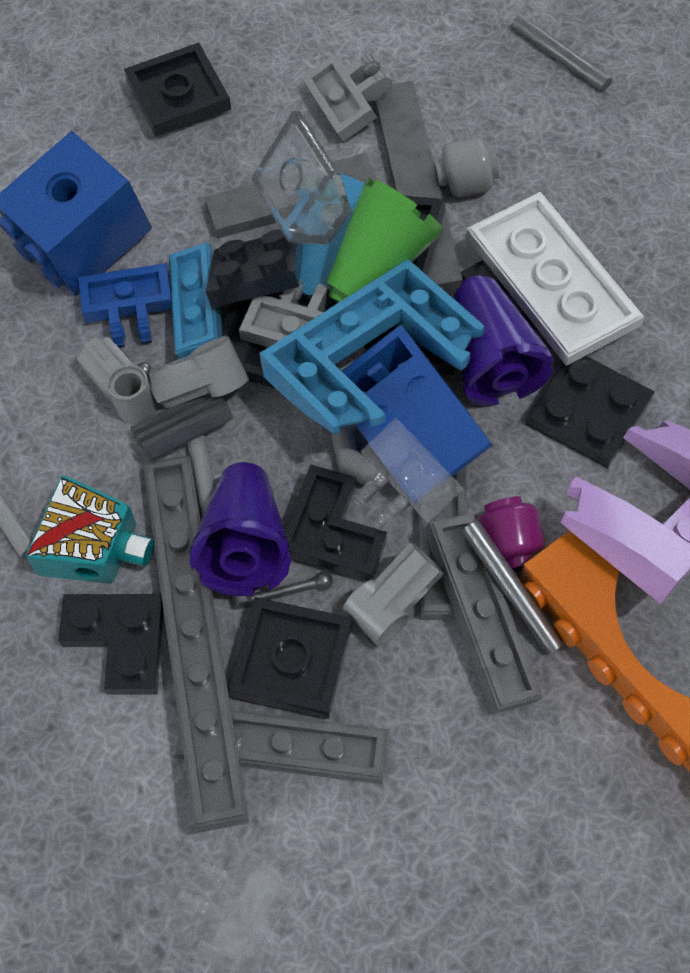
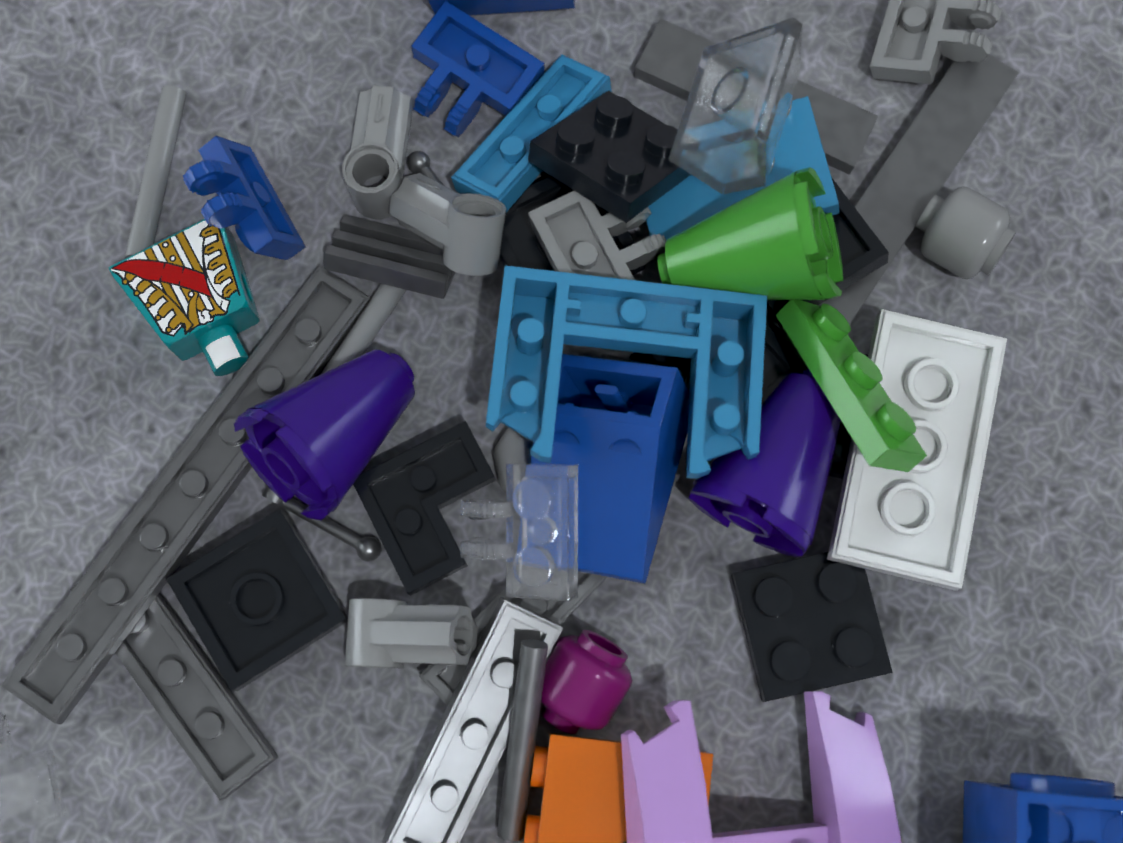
camera: 40 degrees right, 15 degrees up
black plate [58,594,164,695] -> none
none -> blue hinge [183,136,306,260]
none -> bright green plate [776,300,927,472]

